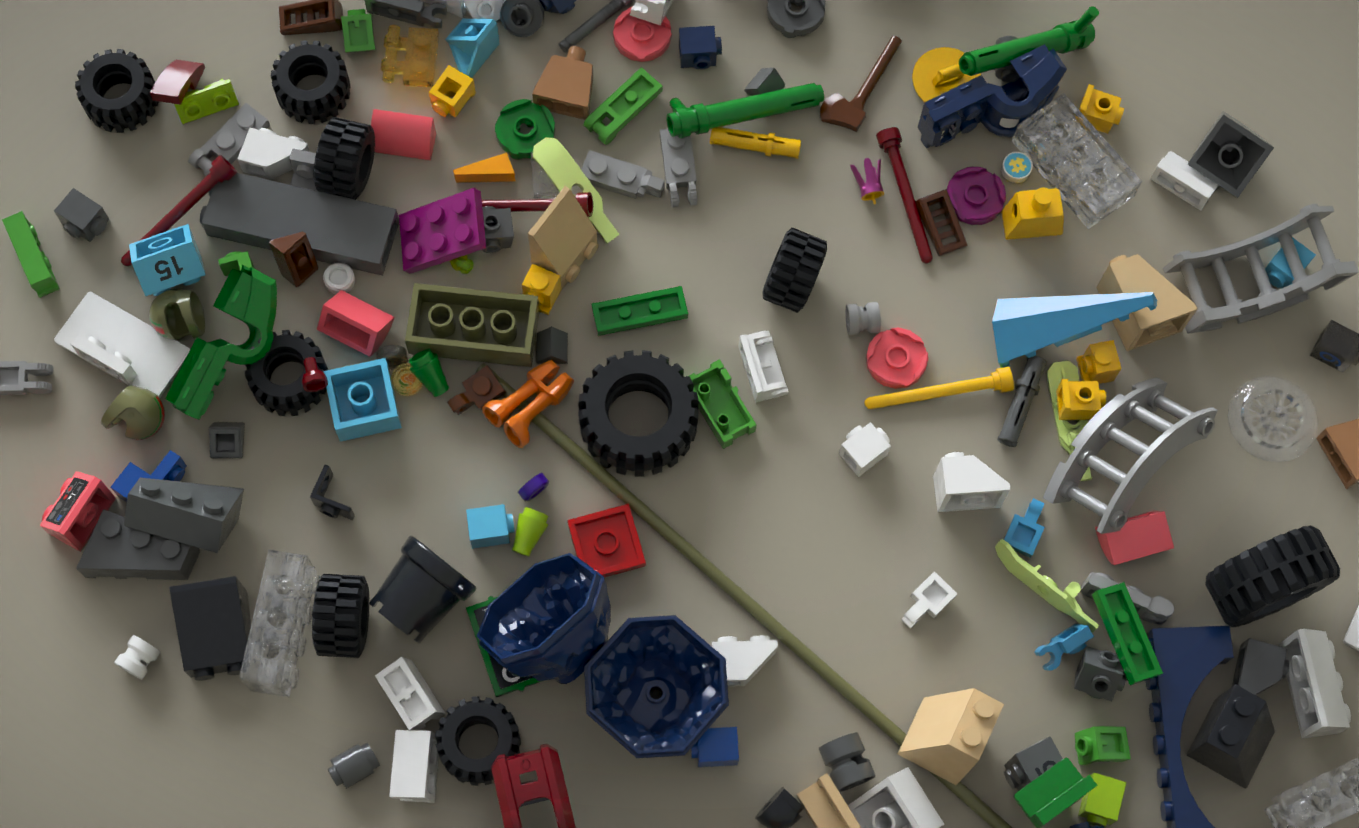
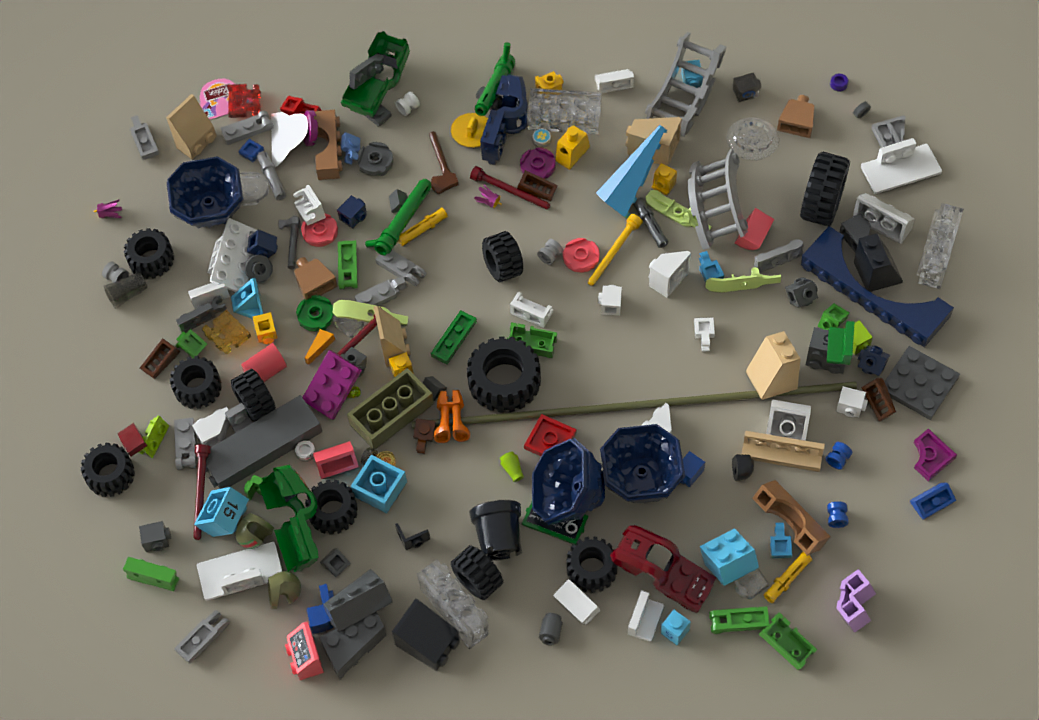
camera: 40 degrees left, 10 degrees down
white wheel [114,635,161,680] -> none
reddish brown slope [269,231,319,287] -> none
dark red piece [302,357,328,392] -> none
white hinge [375,657,446,730] -> none
green cone [408,349,450,397] -> none
medium azure brick [466,504,515,549] -> none
dark purple tile [518,473,549,502] -> none
dark grey wheel [819,732,876,792] -> none
dark azure plate [1034,623,1094,671] -> none
yellow brick [1056,379,1106,420] -> none
green plate [1092,582,1163,686] -> none
dark grey slope [1187,111,1274,198] -> none

